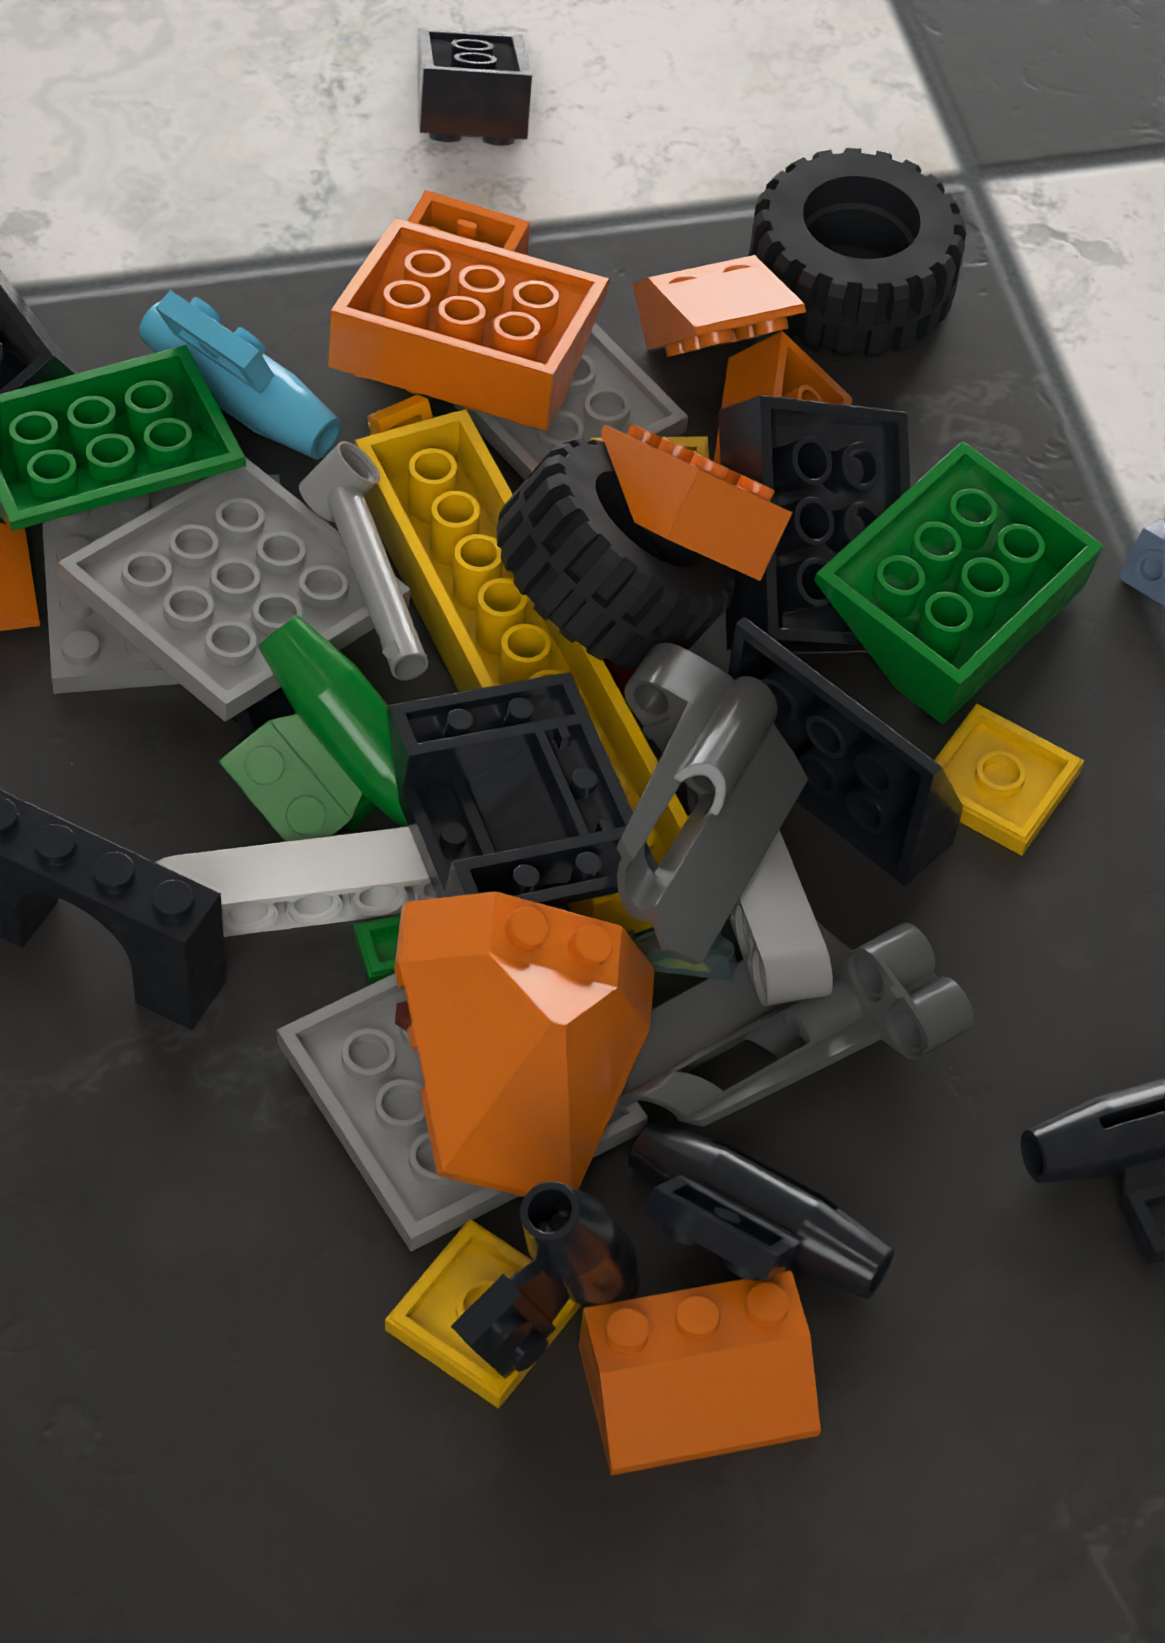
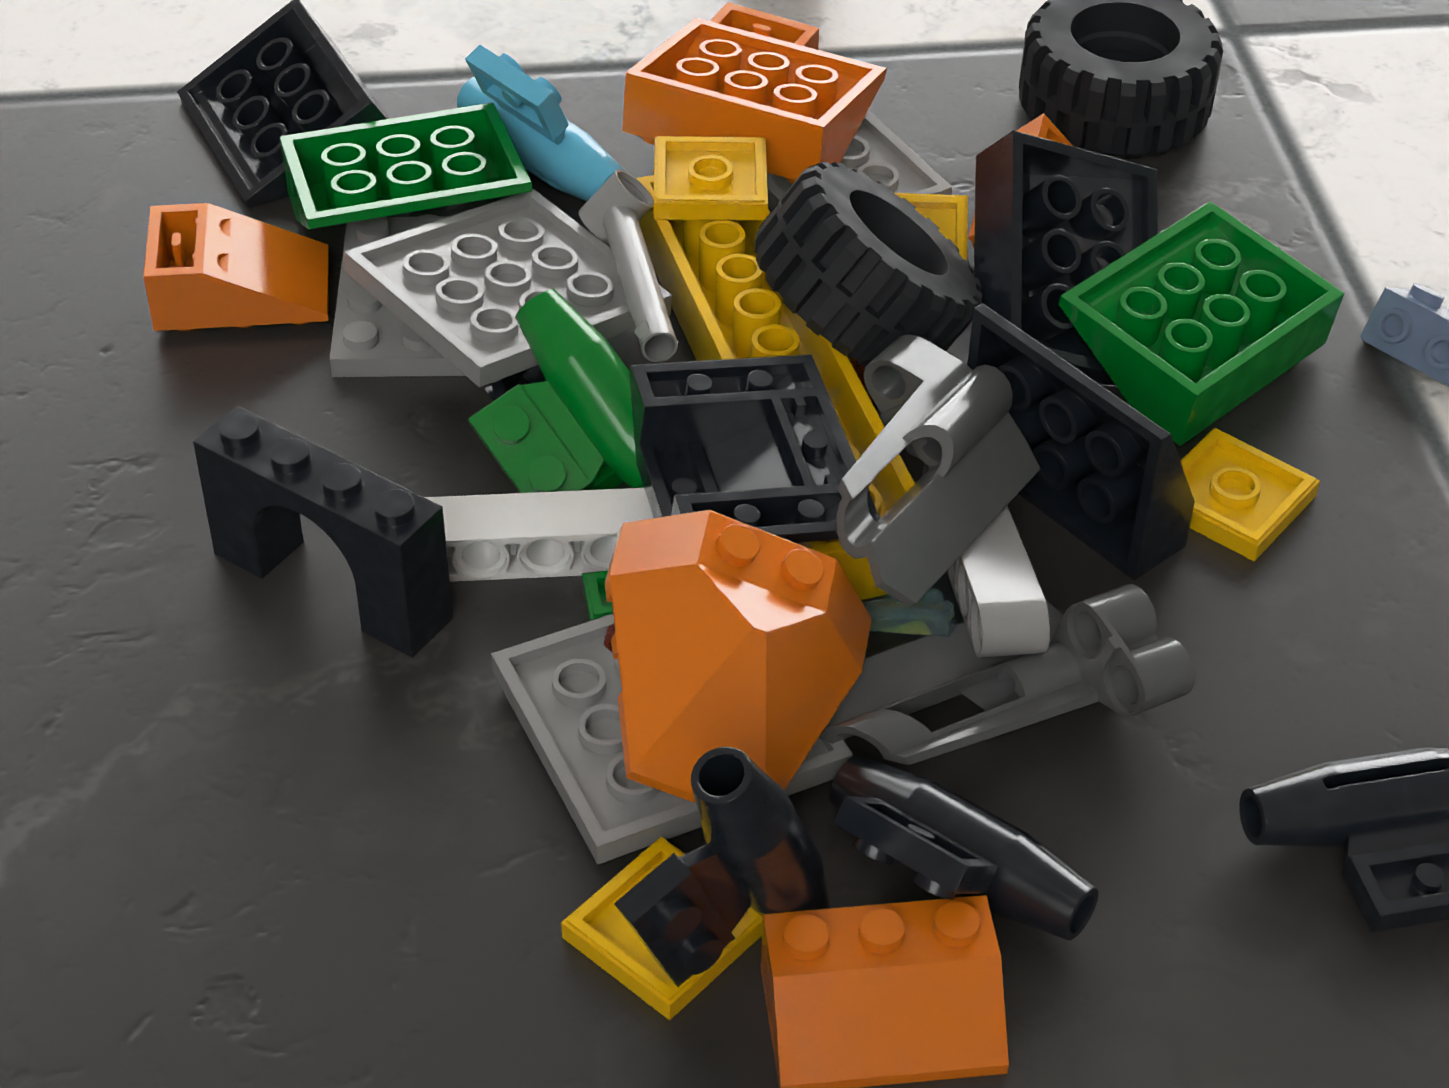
camera: 10 degrees right, 10 degrees down
orange slope [601,423,792,581] -> none
slope [632,255,806,357] -> none
none -> yellow tile [654,136,768,220]

